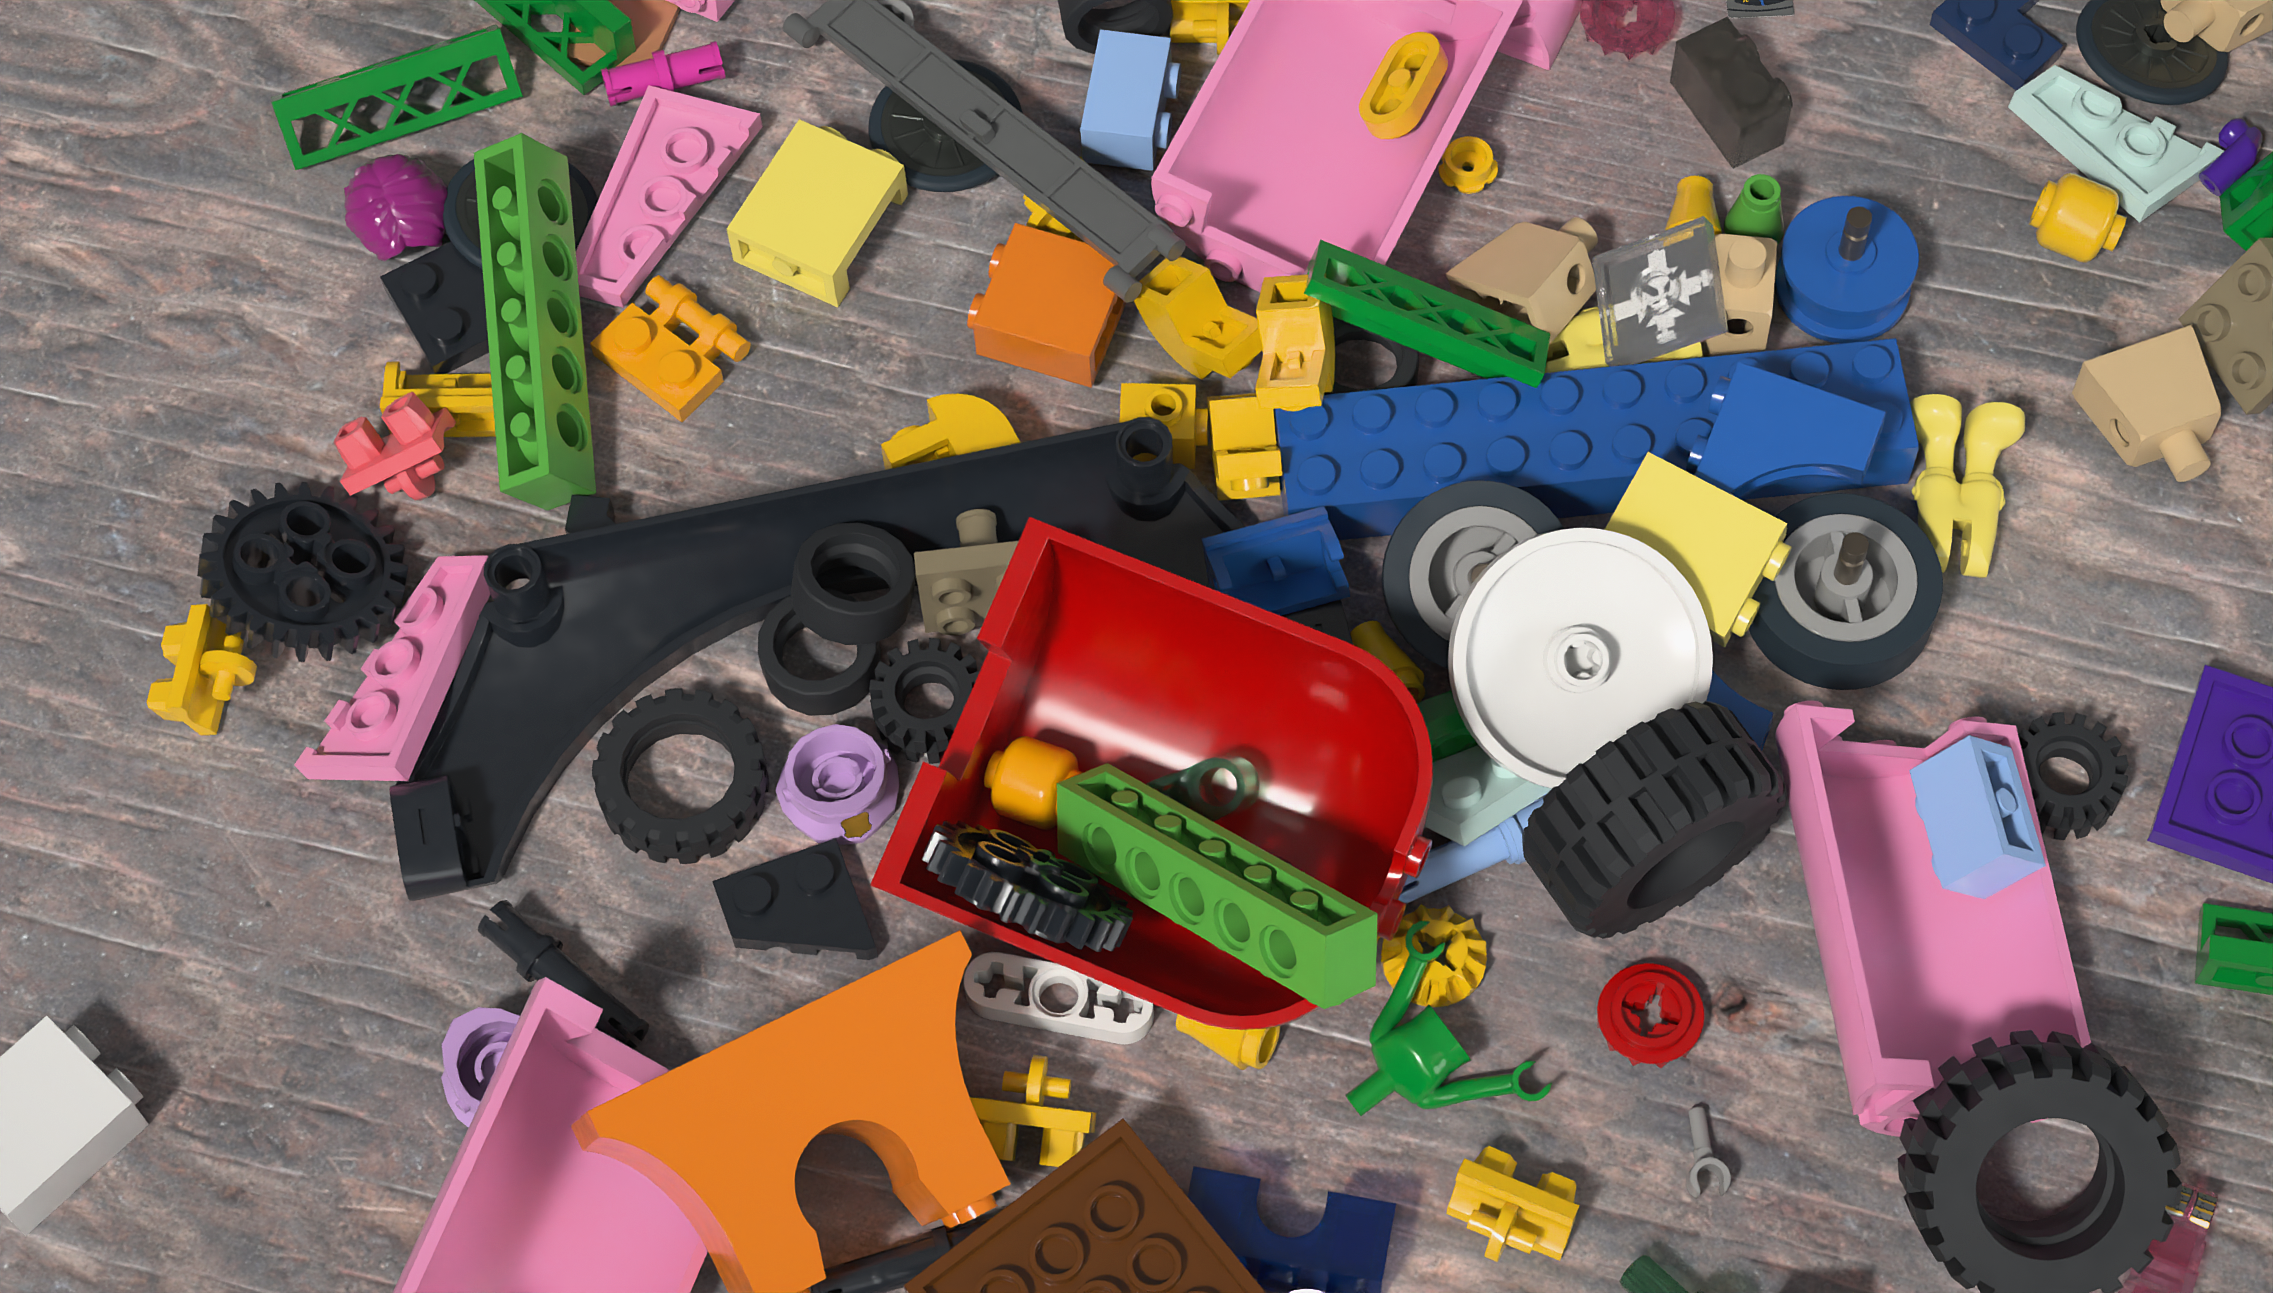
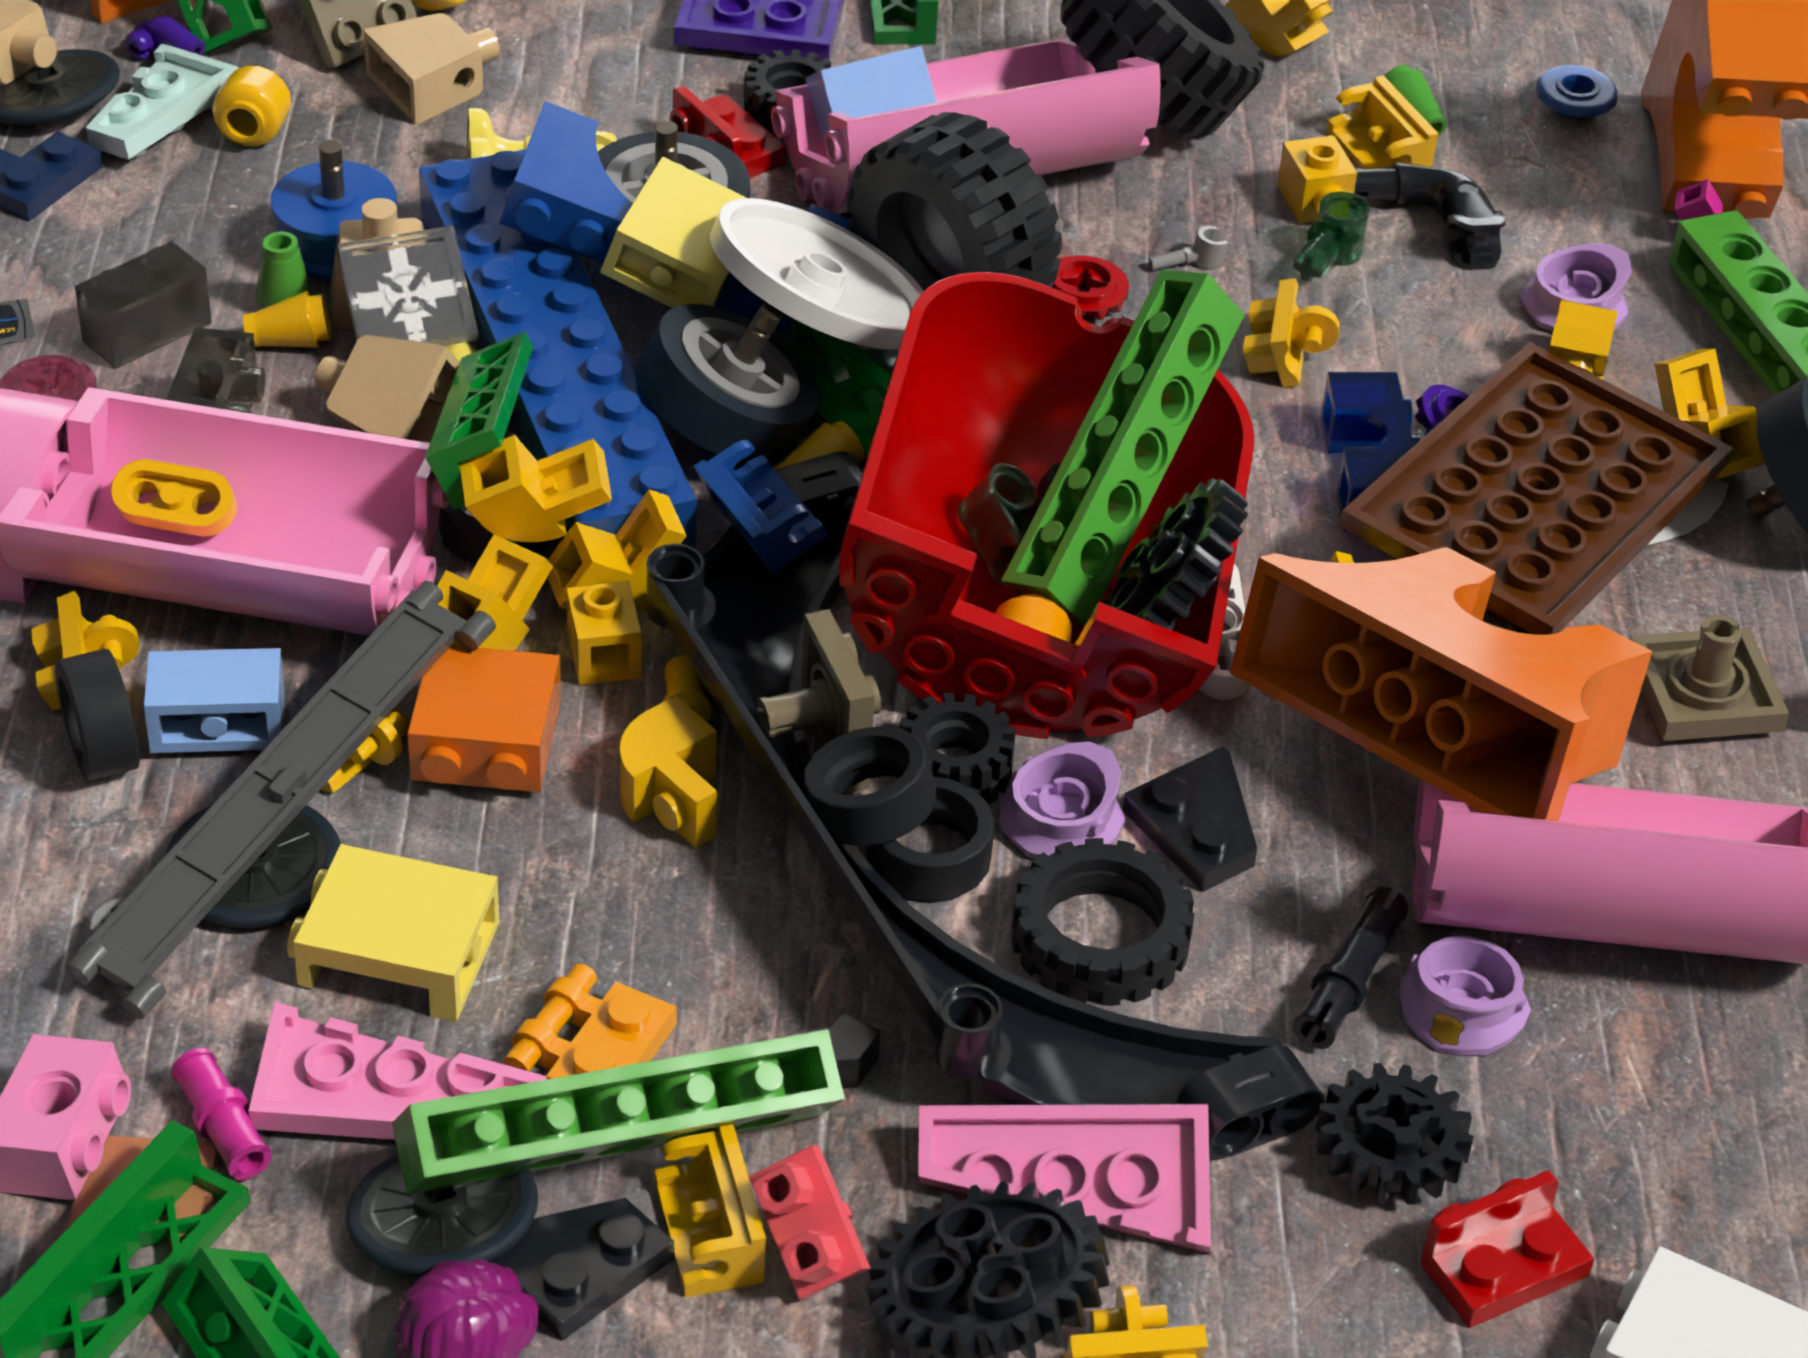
camera: 110 degrees left, 20 degrees down
none -> clear smoke brick [166,327,266,414]
none -> red bracket [669,85,787,178]
none -> black gear [1315,1063,1474,1205]
none -> red bracket [1420,1170,1595,1328]

